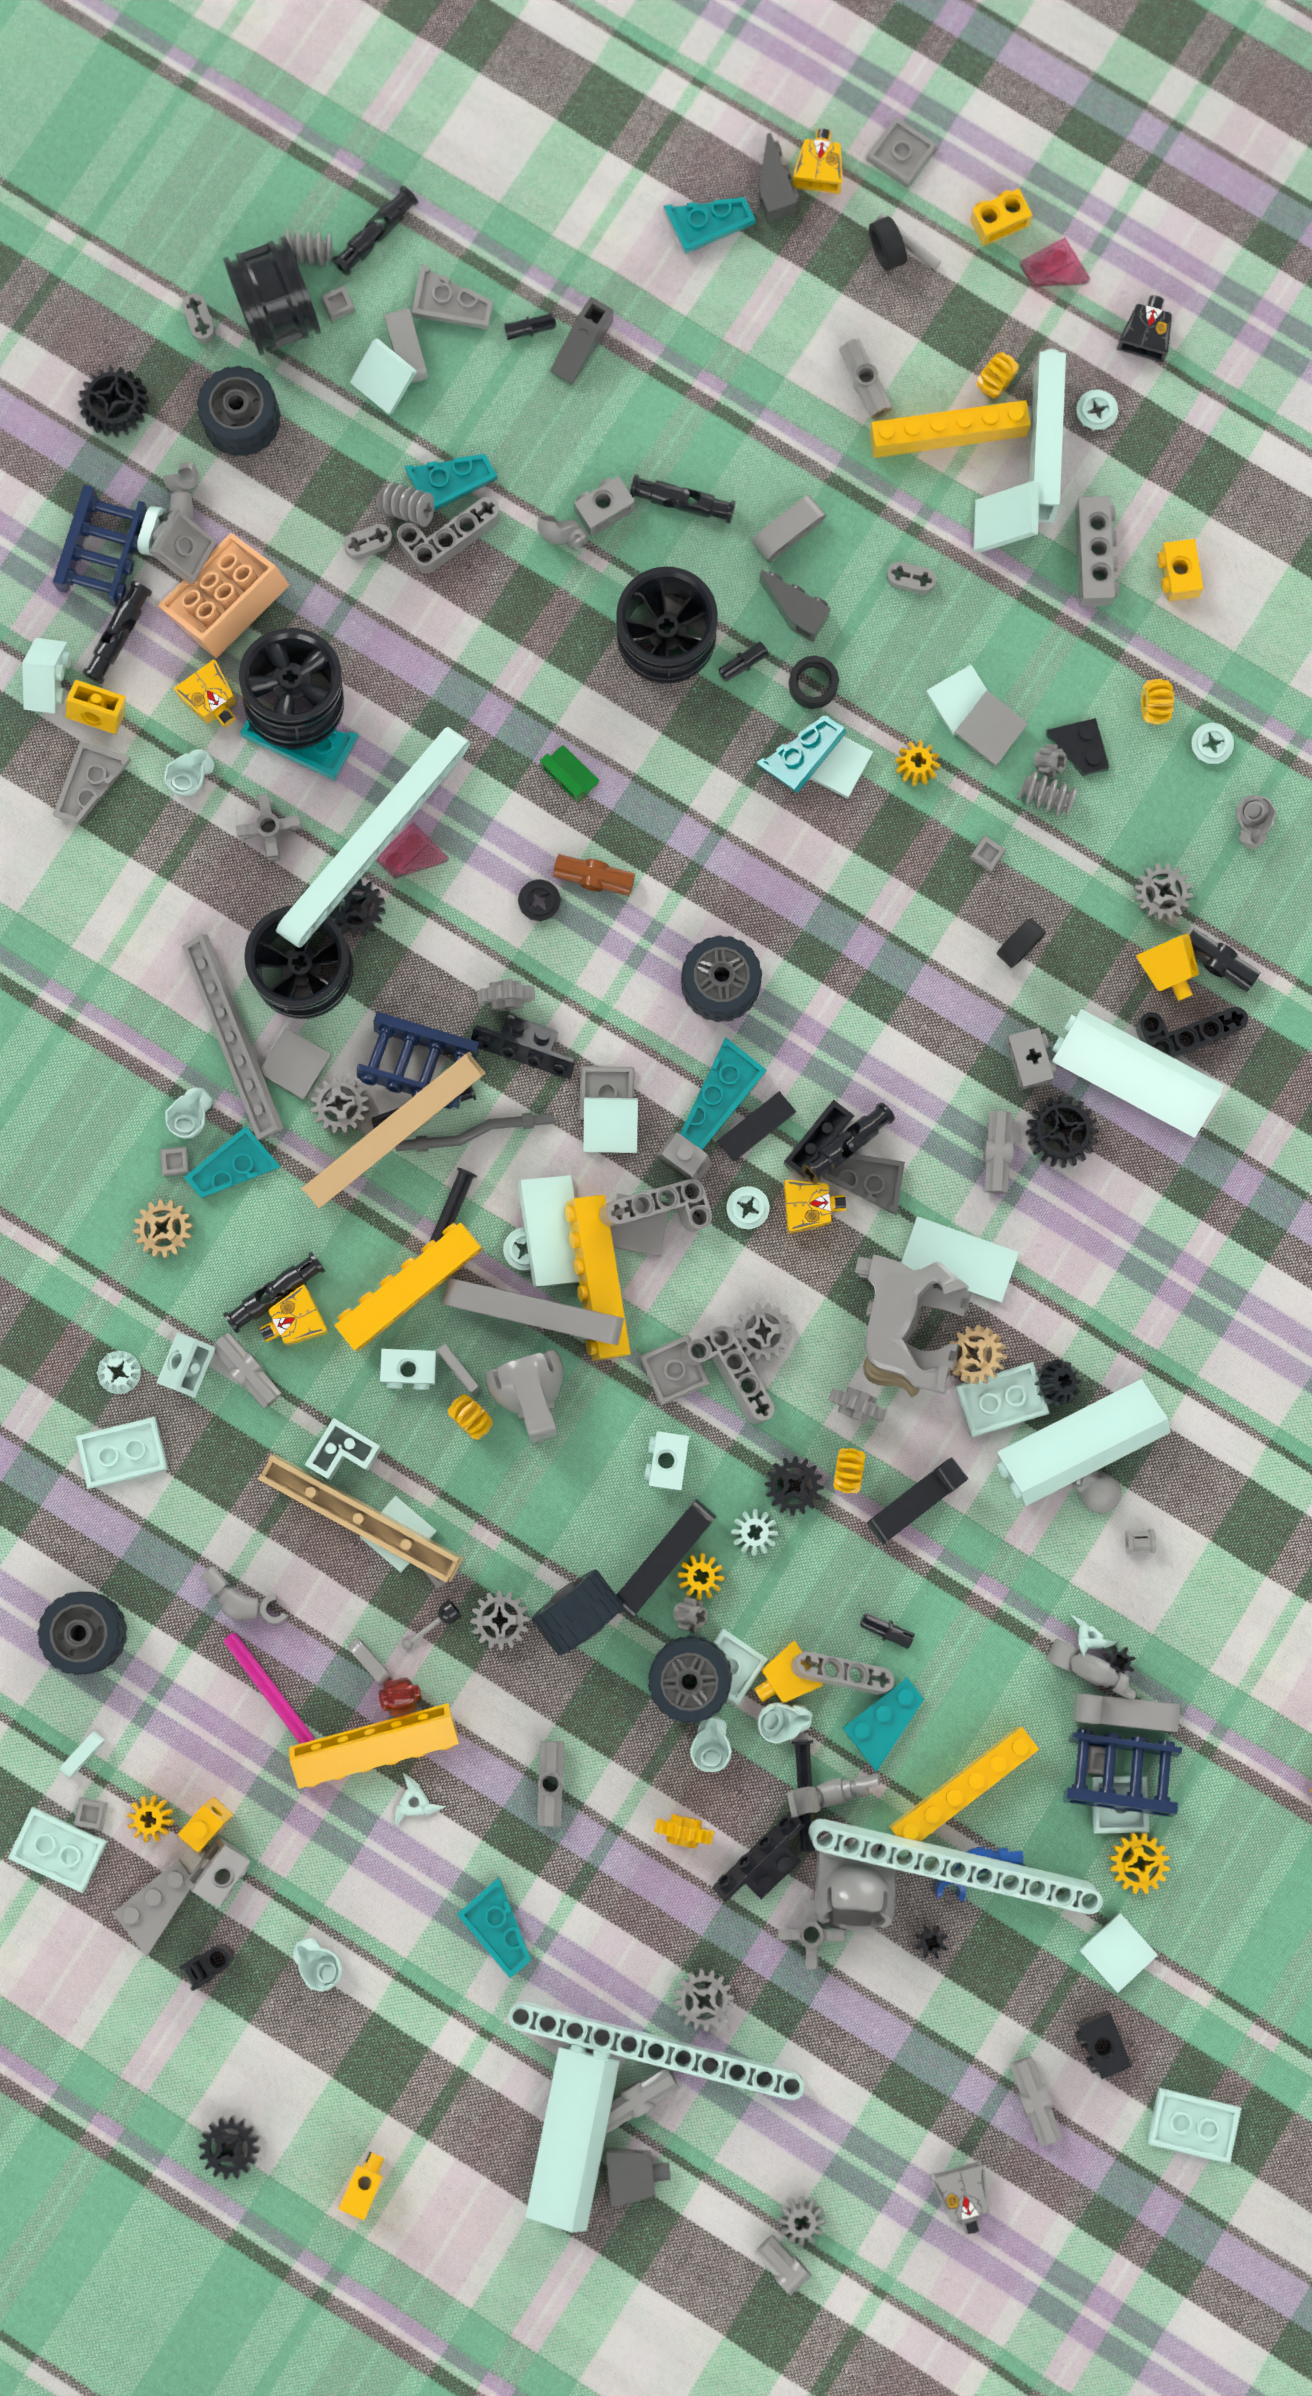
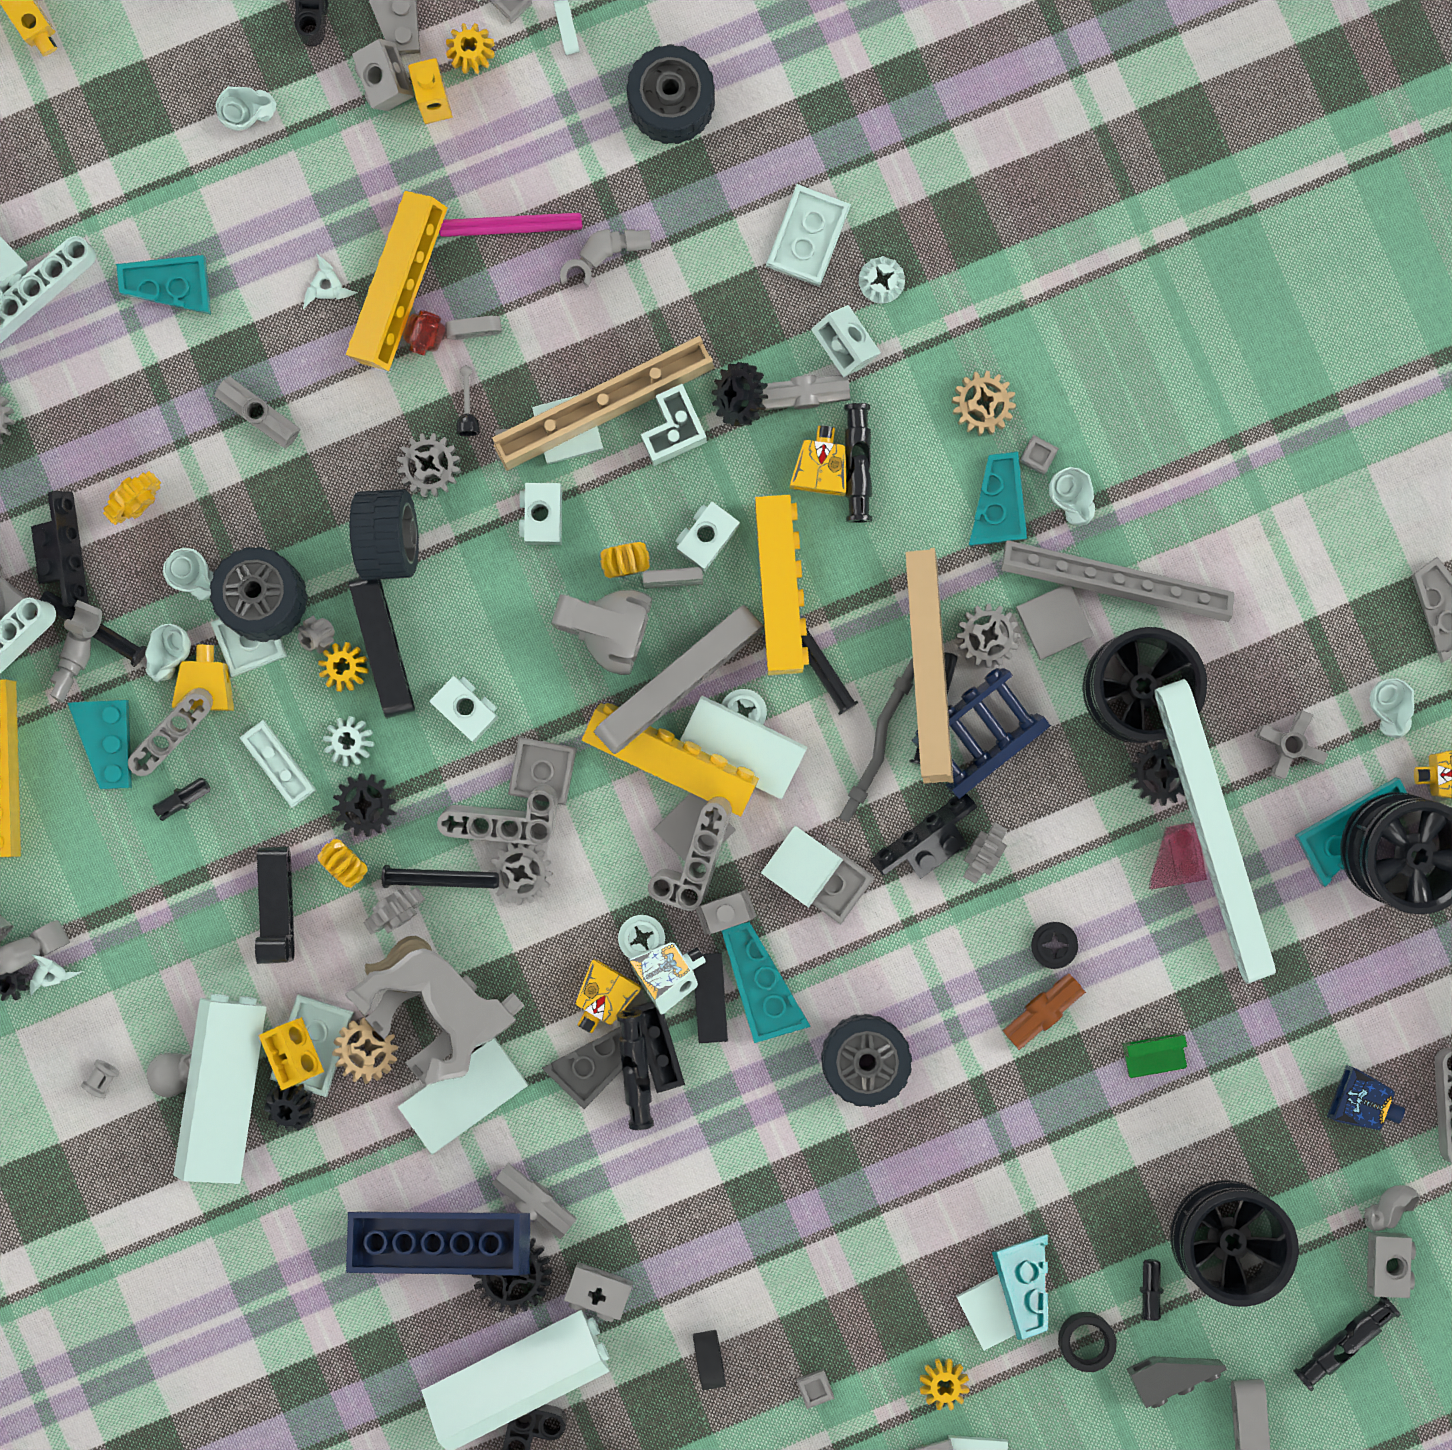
camera: 125 degrees right, 5 degrees up
none -> light aqua tile [239,720,317,808]
none -> yellow brick [258,1017,324,1090]
none -> dark blue brick [346,1211,530,1275]
none -> black axle [381,865,500,889]
none -> light aqua brick [519,483,562,545]
none -> torso [629,943,706,1015]
none -> black gear [712,362,768,427]
none -> dark blue torso [1327,1065,1405,1130]

